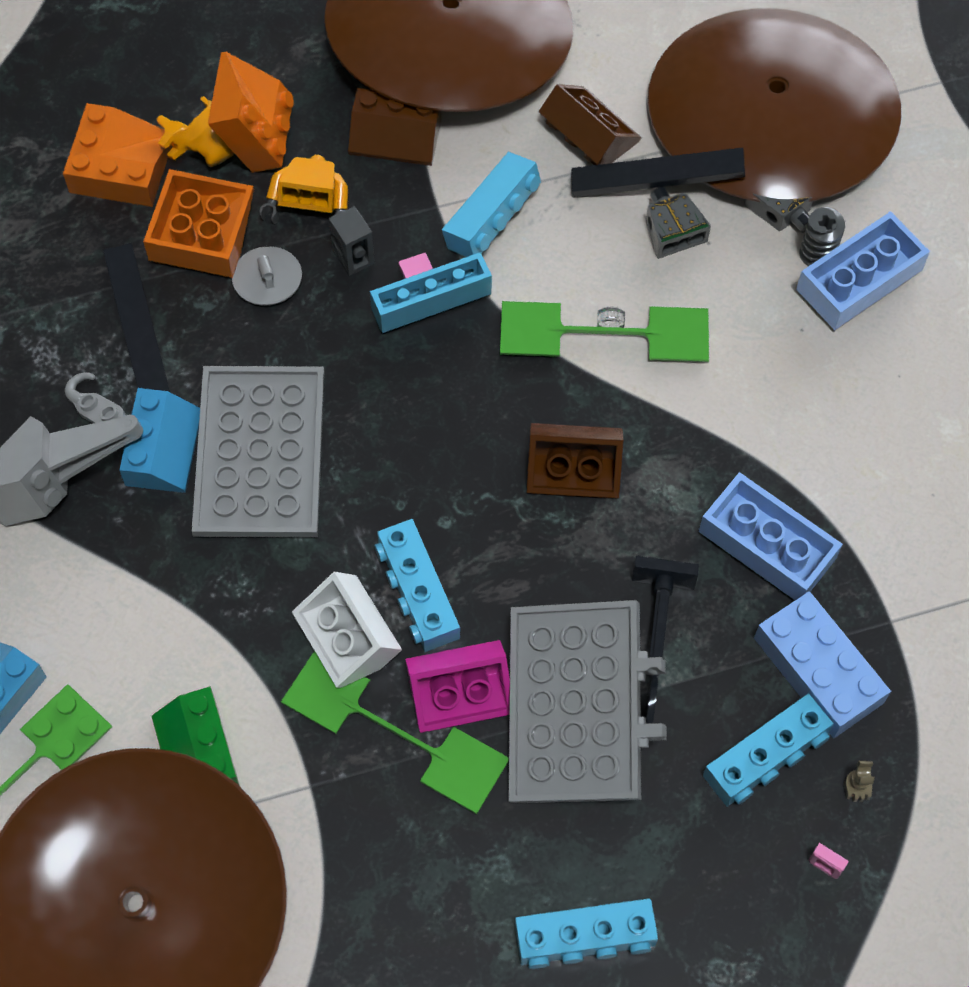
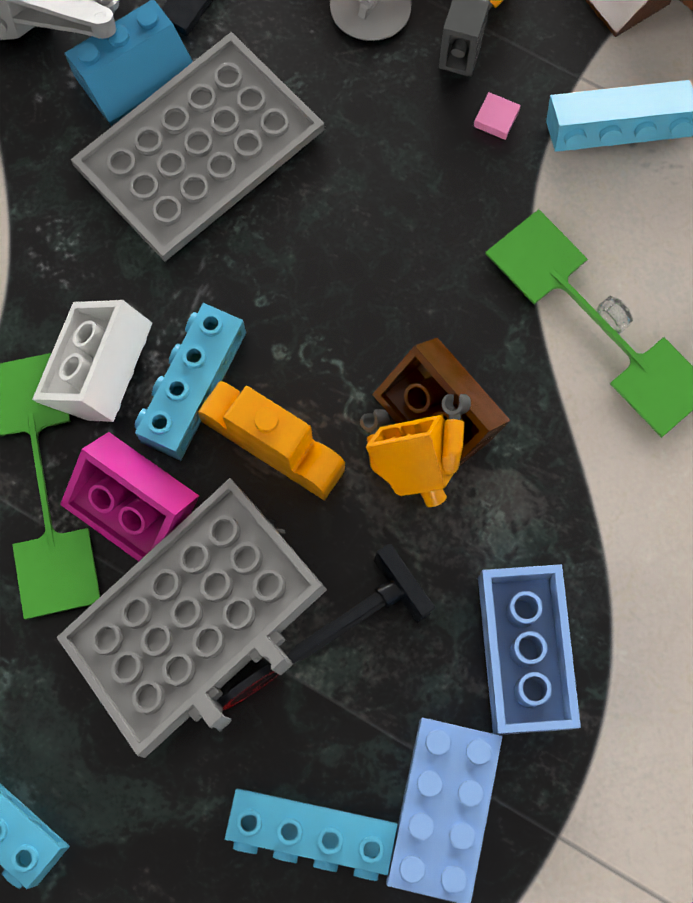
camera: 50 degrees right, 10 degrees up
medium azure brick [370,252,492,333] -> none
none -> light orange brick [197,381,345,501]
none -> light orange torso [360,394,471,507]

